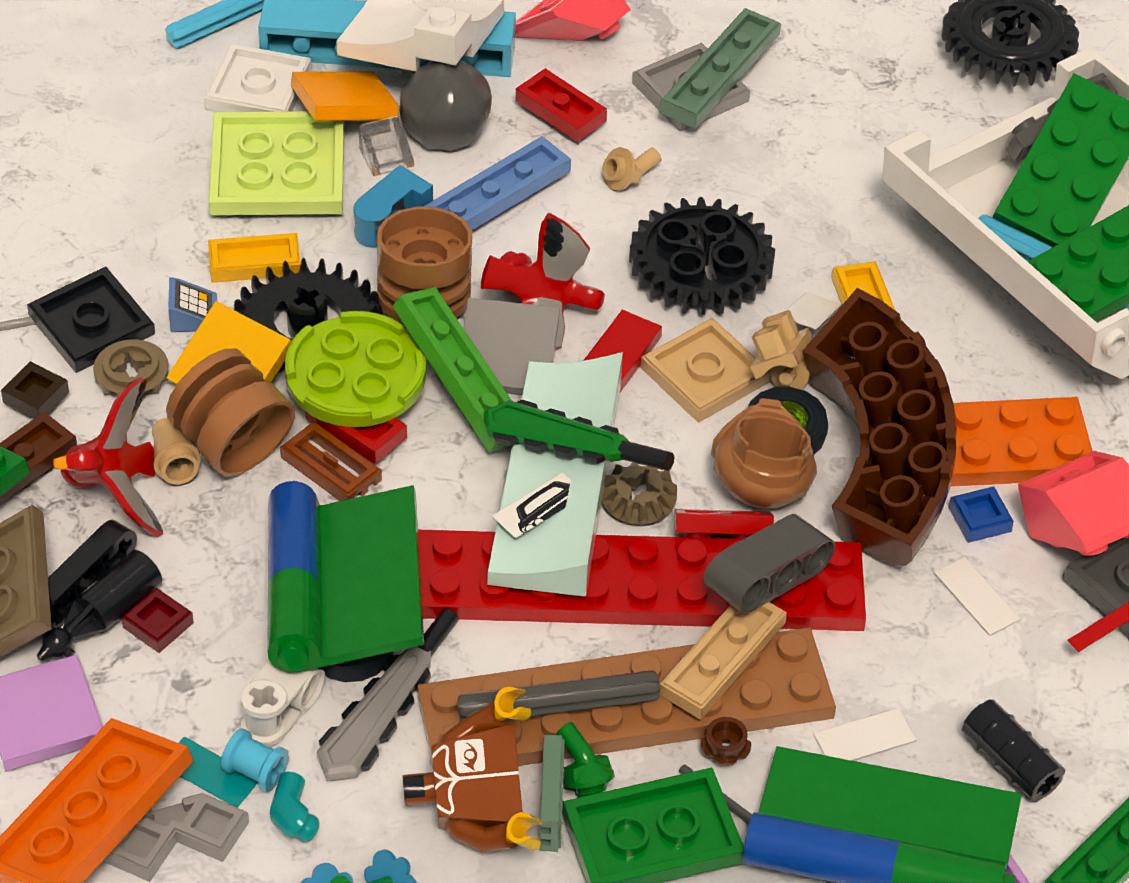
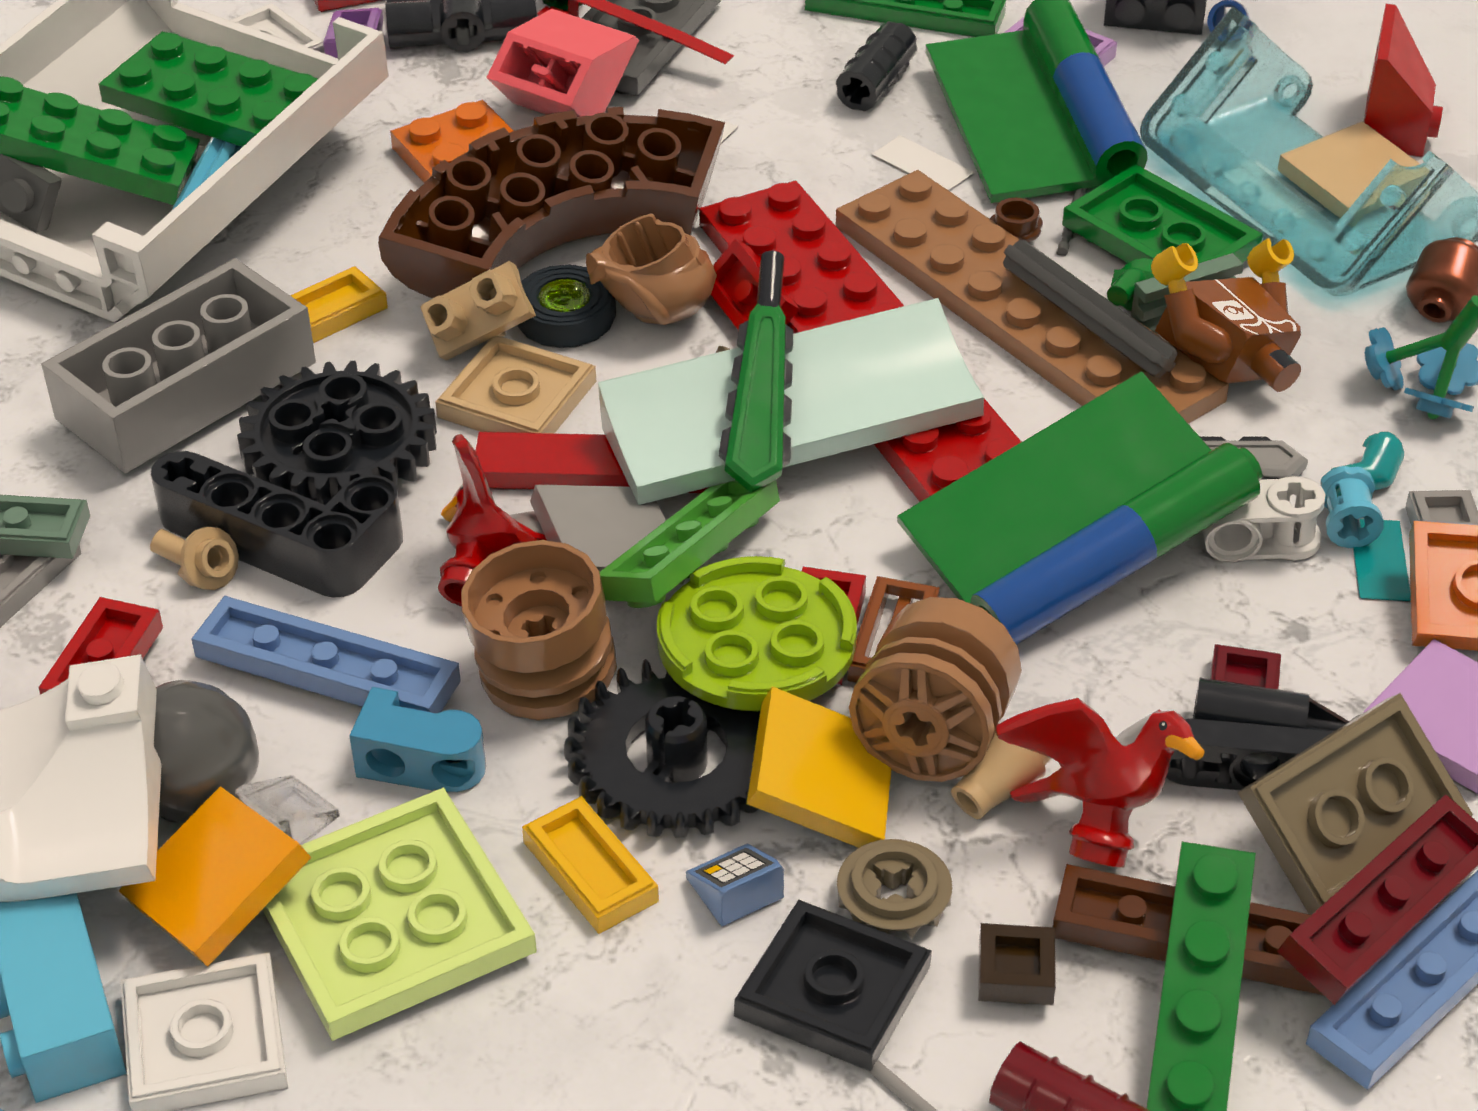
camera: 115 degrees left, 5 degrees down
sticker [492,473,571,538] -> none
tan tile [659,602,787,720] -> none
dark grey beam [703,514,835,614] -> none
white sticker [788,292,841,330] -> none
none -> light grey brick [41,258,316,474]
none -> black beam [150,451,403,598]

